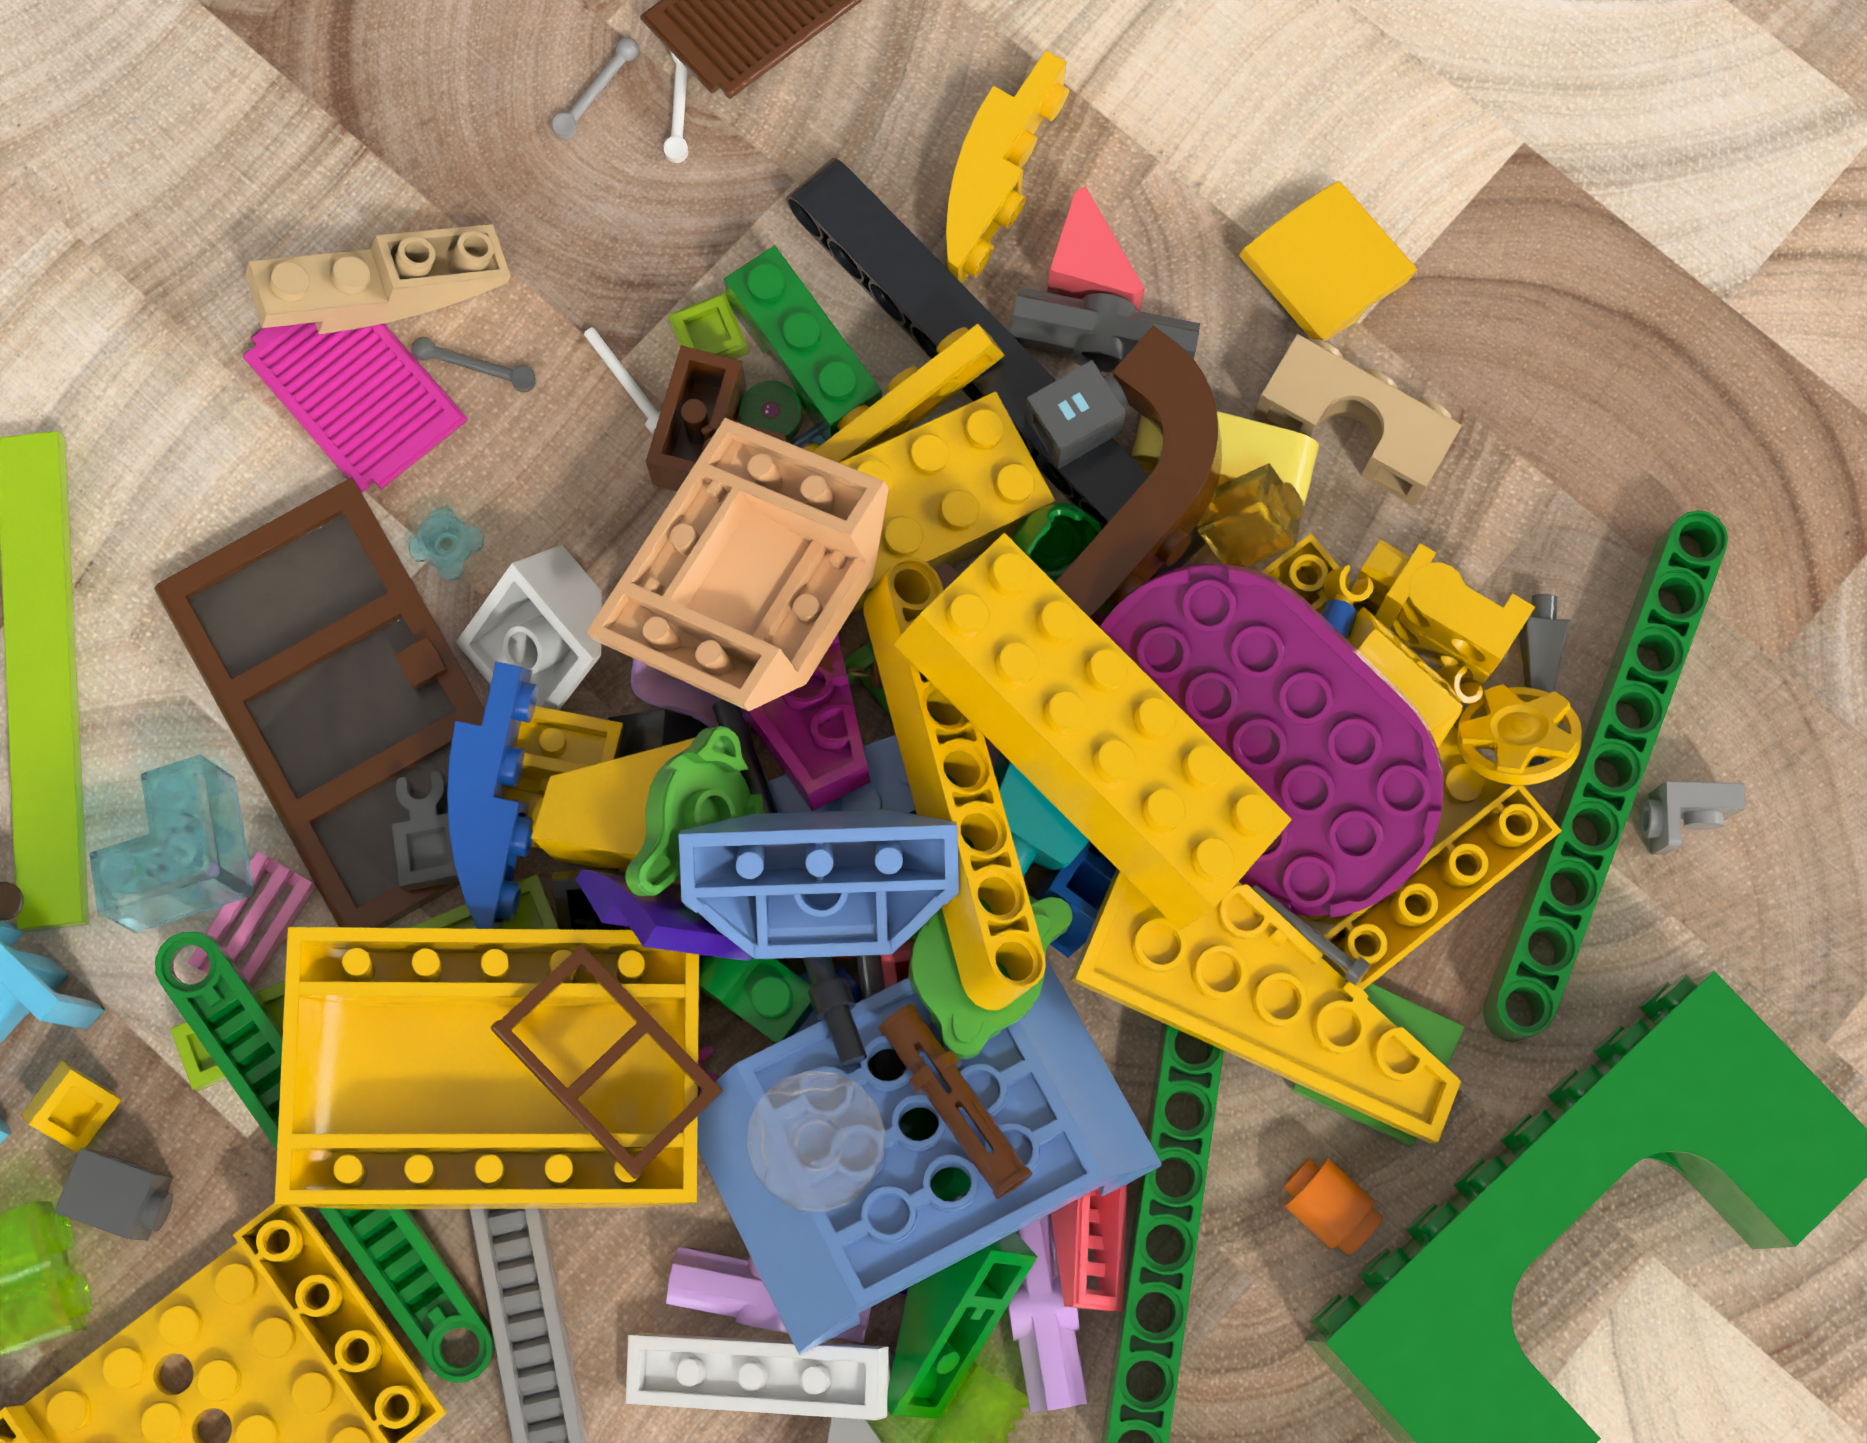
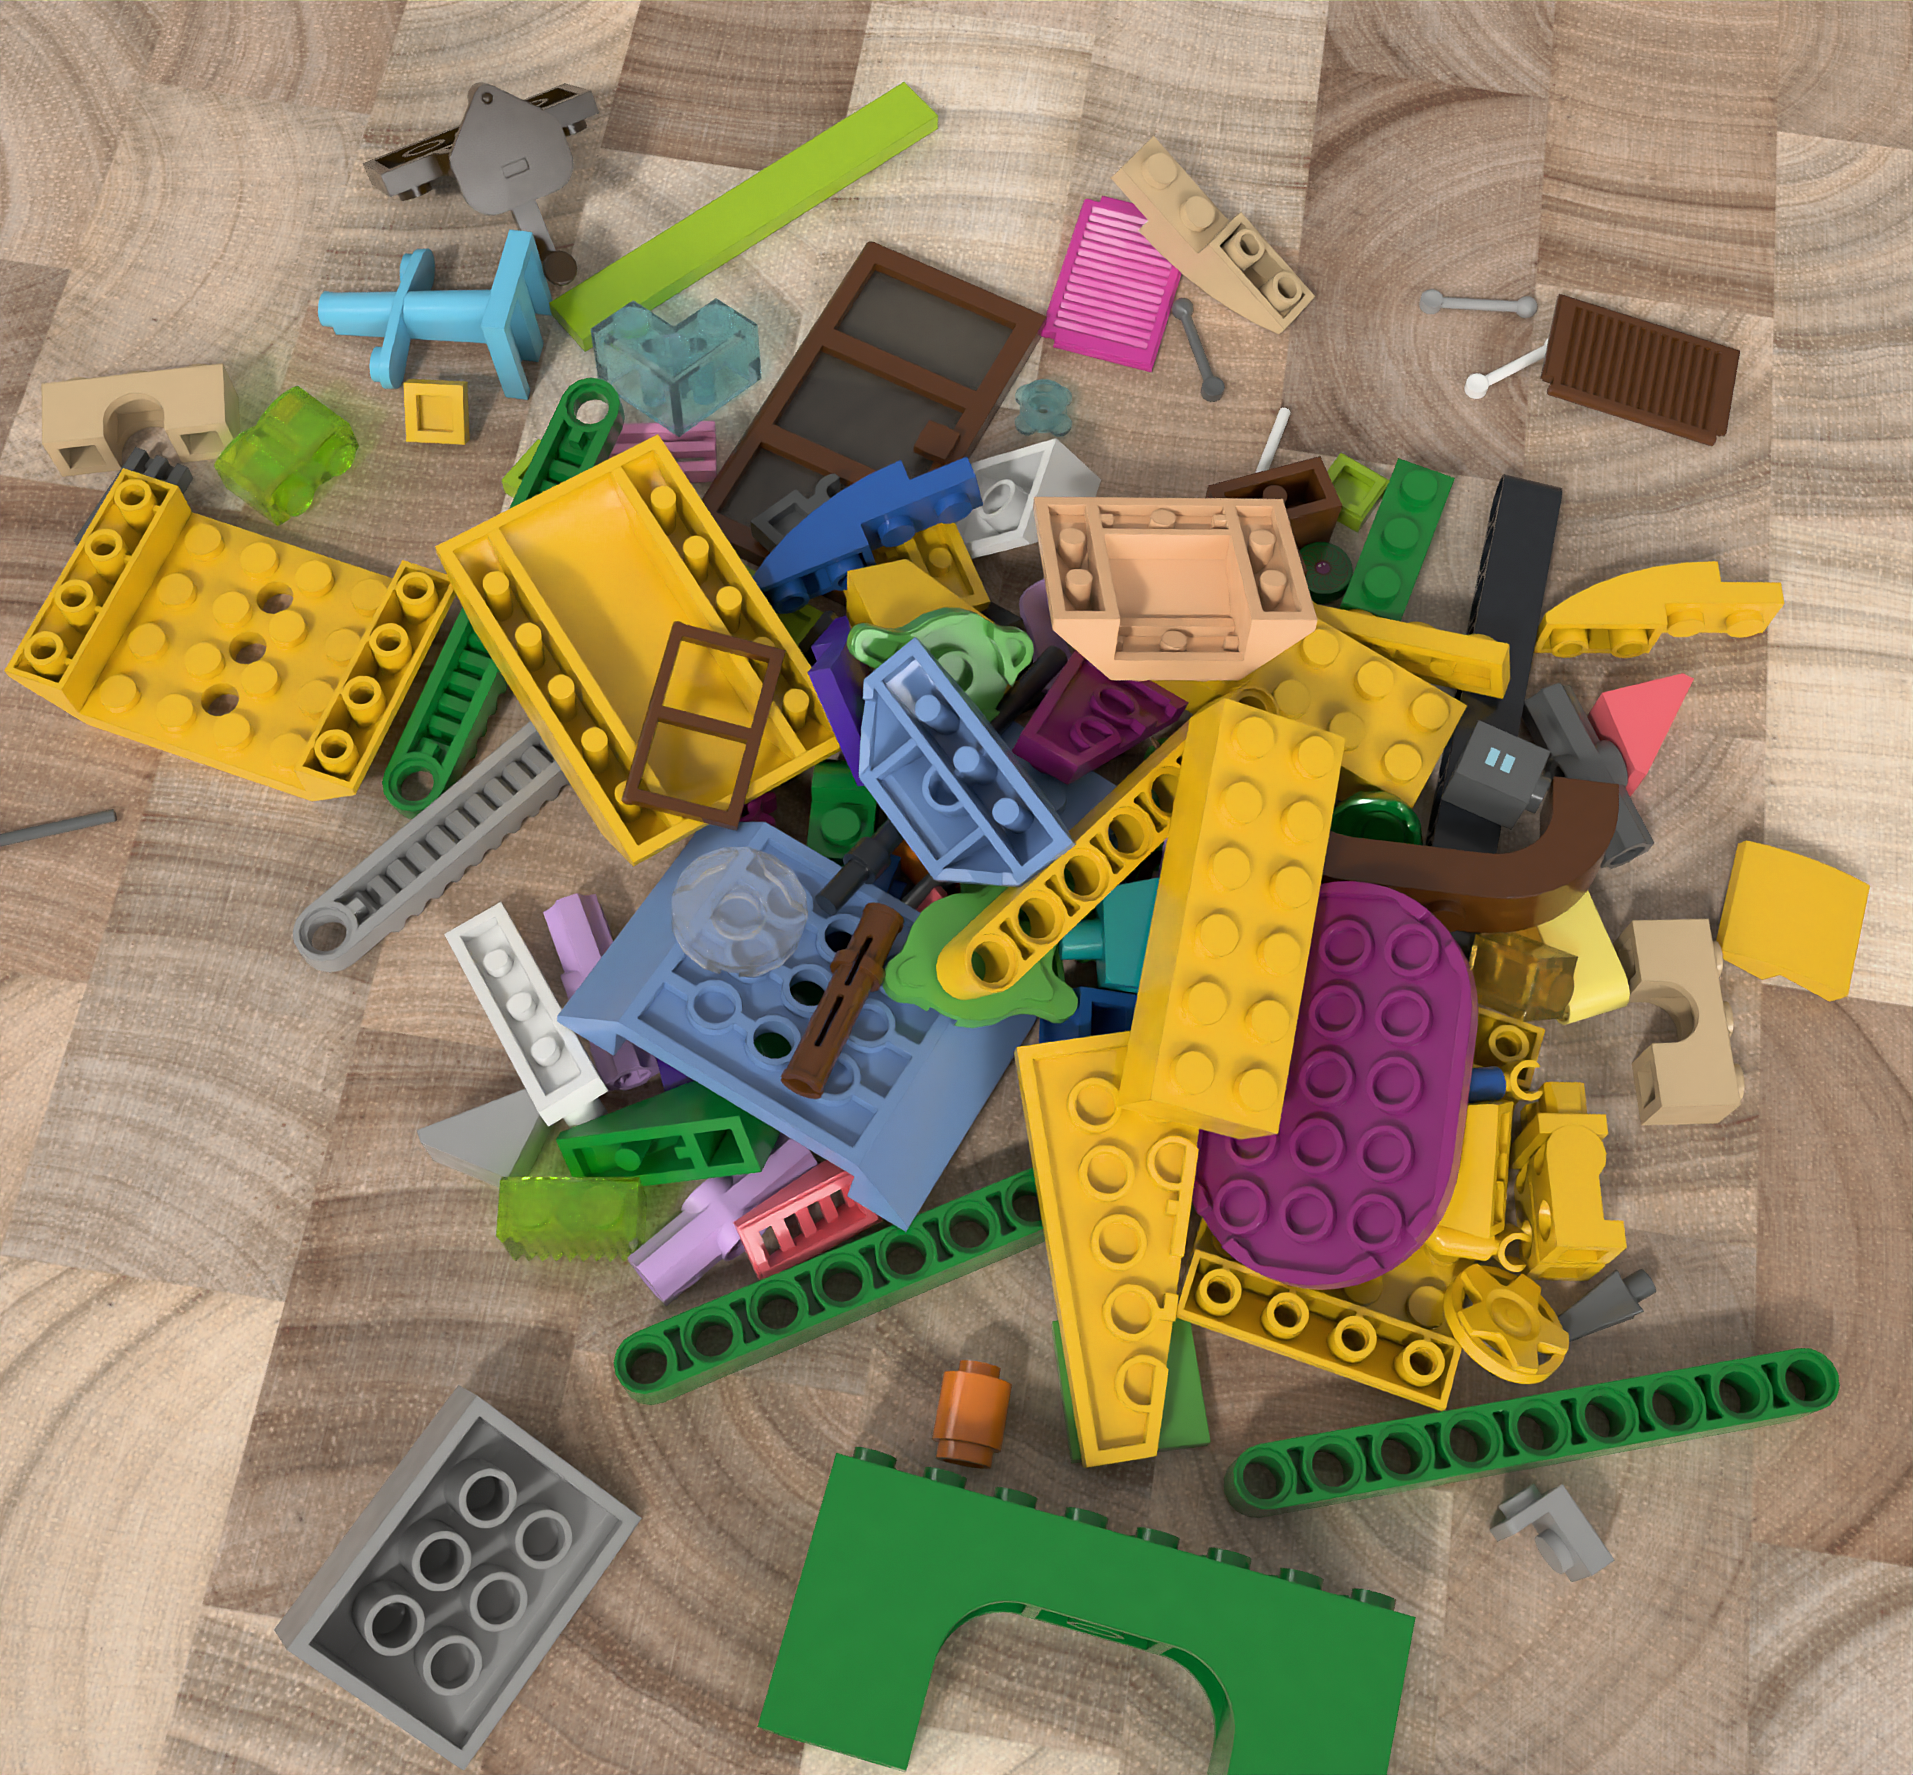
camera: 55 degrees right, 10 degrees down
dark grey brick [54,1148,173,1241] -> none
dark grey piece [1252,885,1371,986] -> none

